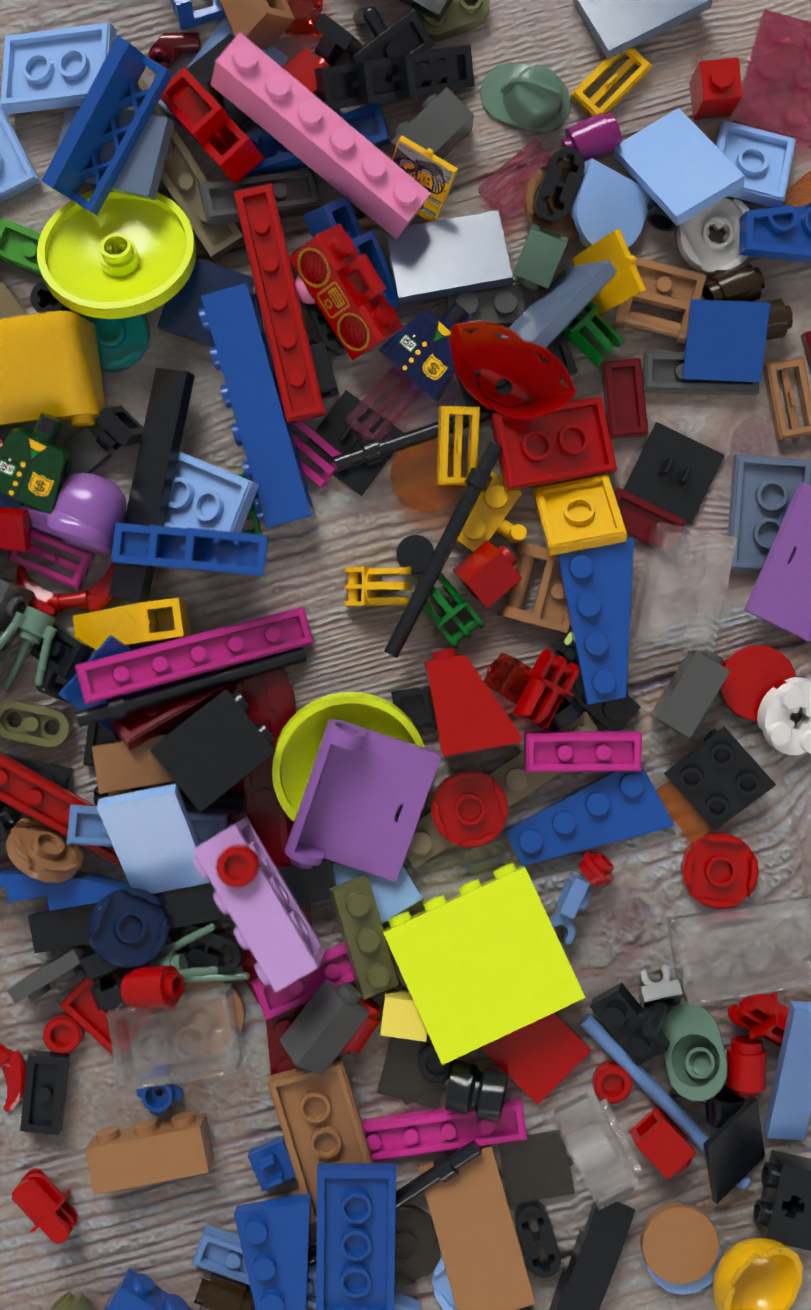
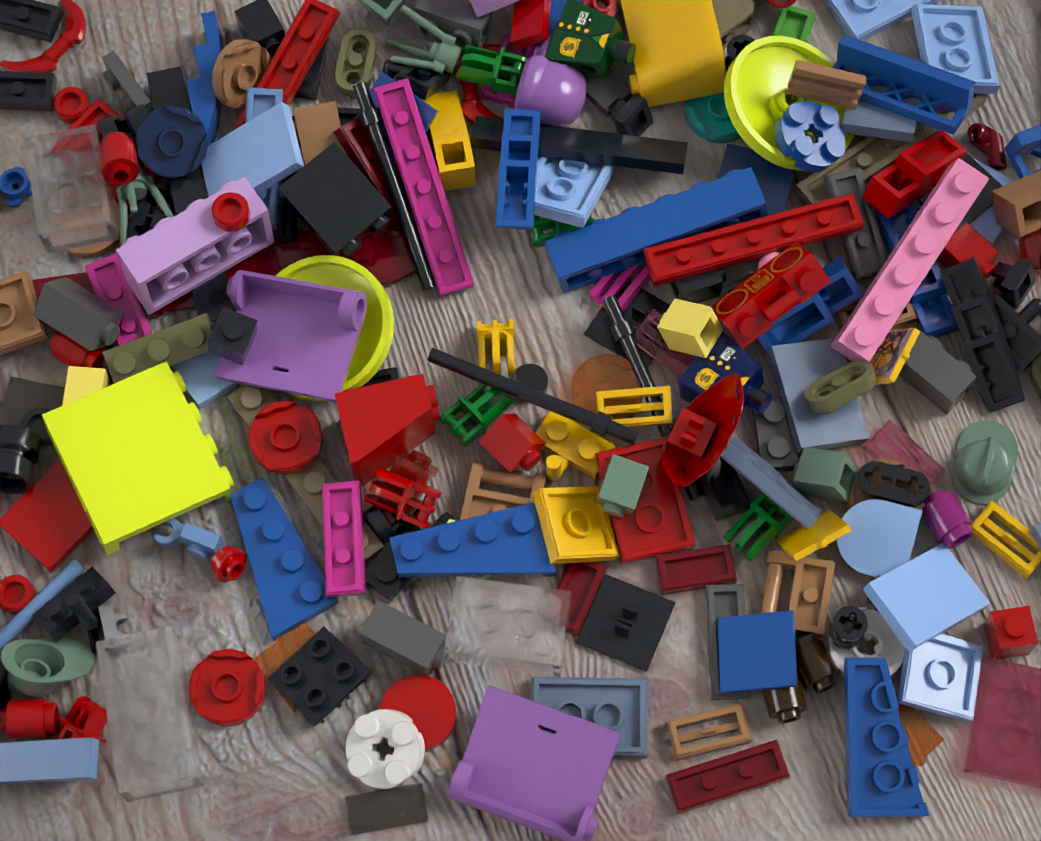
camera: 85 degrees right, 20 degrees down
none -> black brick [208,307,258,365]
none -> green arm [456,45,527,95]
none -> sand green brick [595,454,649,517]
none -> light yellow brick [657,299,724,358]
none -> red tile [666,408,717,459]
none -> plate [775,101,845,172]
none -> medium nougat tile [786,60,866,109]
none -> olive plate [804,360,877,414]
none -> black bush [829,606,868,650]

